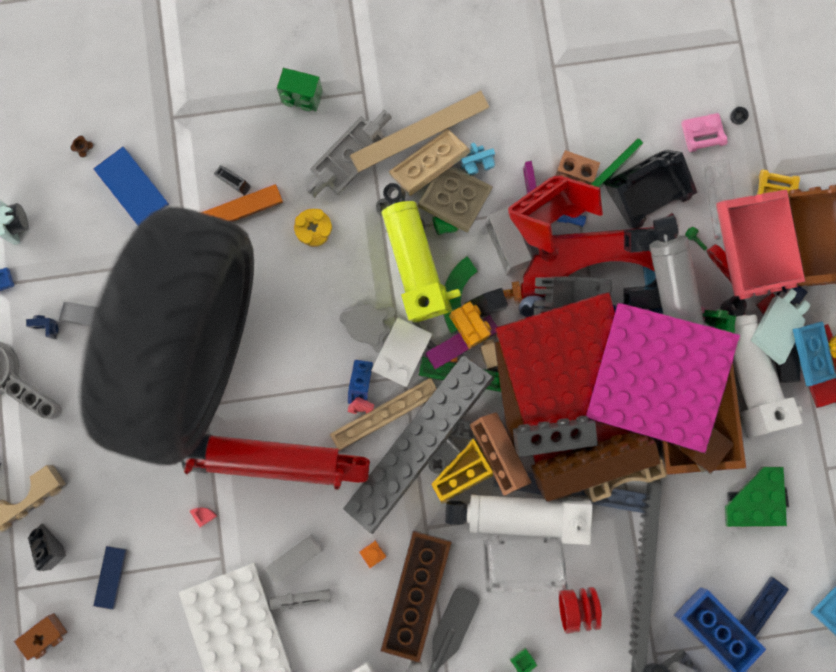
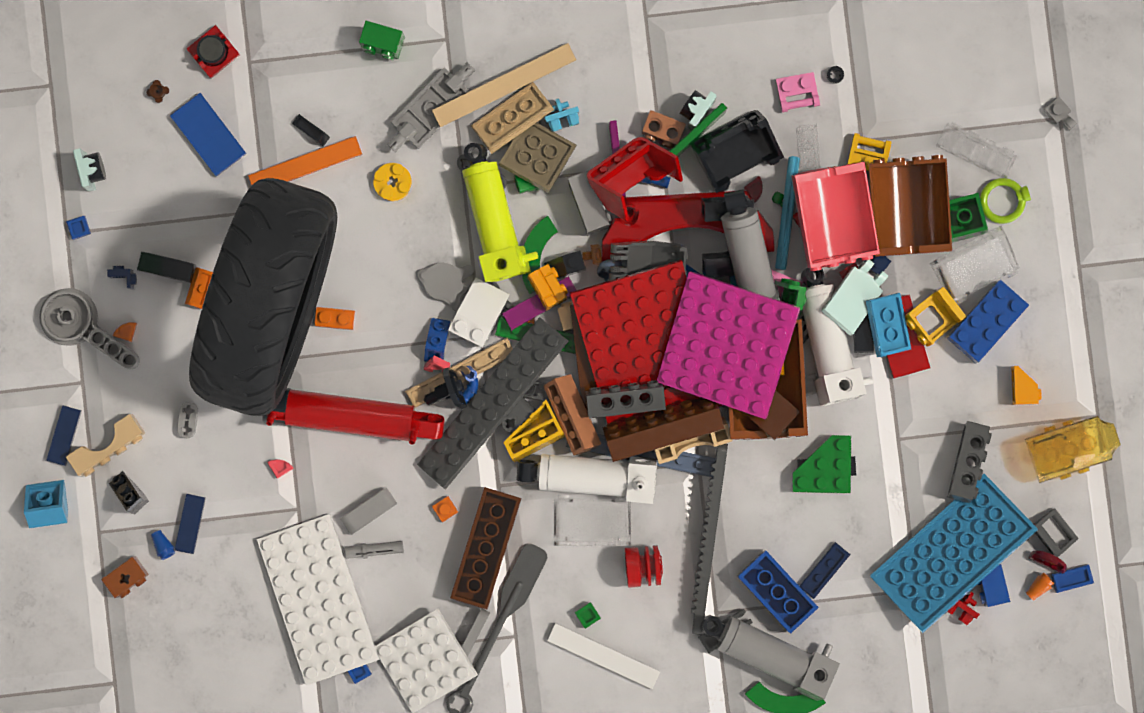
camera: 10 degrees right, 5 degrees up
none -> orange tile [113,322,137,342]
none -> blue cone [151,530,175,560]
none -> light grey beam [177,402,198,438]
none -> piece [186,25,240,79]
none -> orange plate [315,307,355,330]
none -> black piece [424,368,467,409]
none -> blue piece [461,366,478,404]
none -> light aqua piece [679,90,717,131]
none -> medium azure axle [775,156,800,270]

